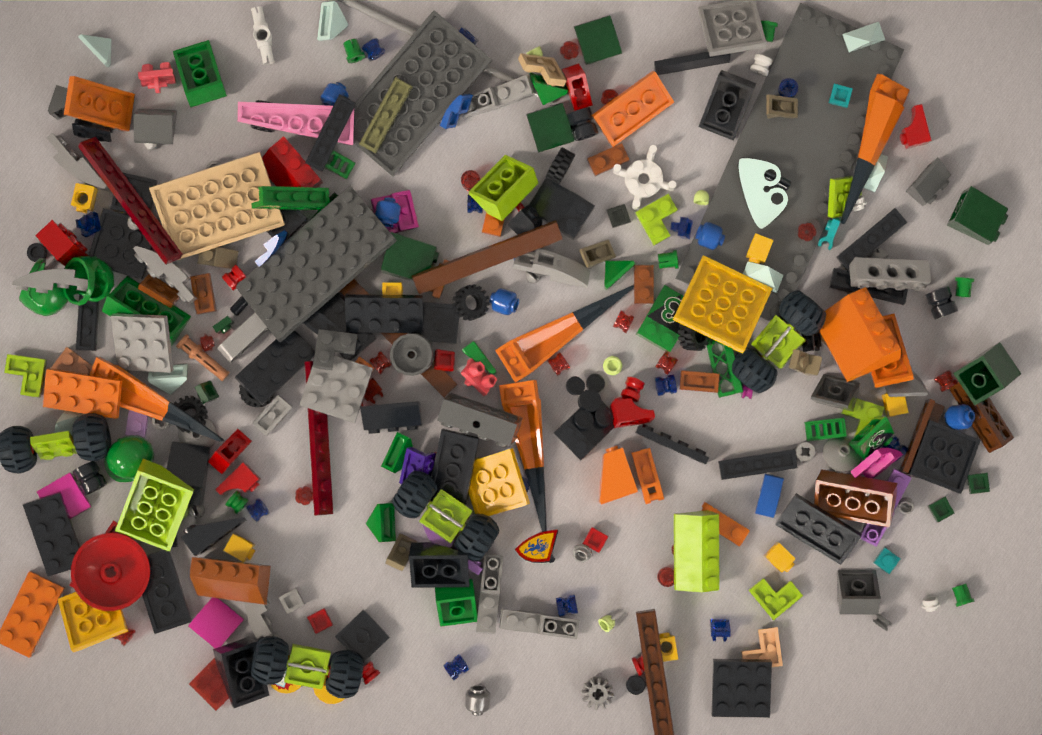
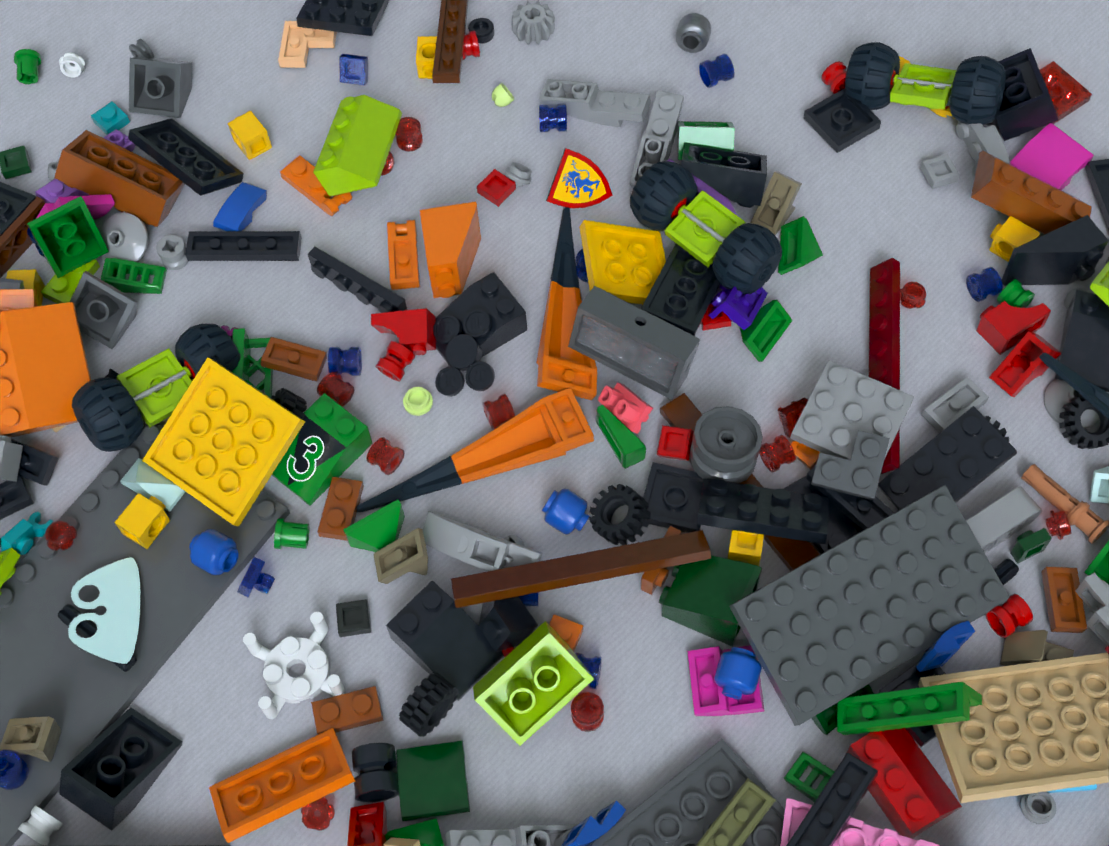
camera: 165 degrees left, 25 degrees down
dark green plate [194,380,219,404] -> none
red tile [307,608,333,634] -> none
black slope [360,401,422,434] -> none
lime plate [635,194,678,246] -> none
yellowish green hinge [694,190,709,205] -> none
lime plate [748,578,803,621] -> none
dark tan slope [789,349,822,376] -> none

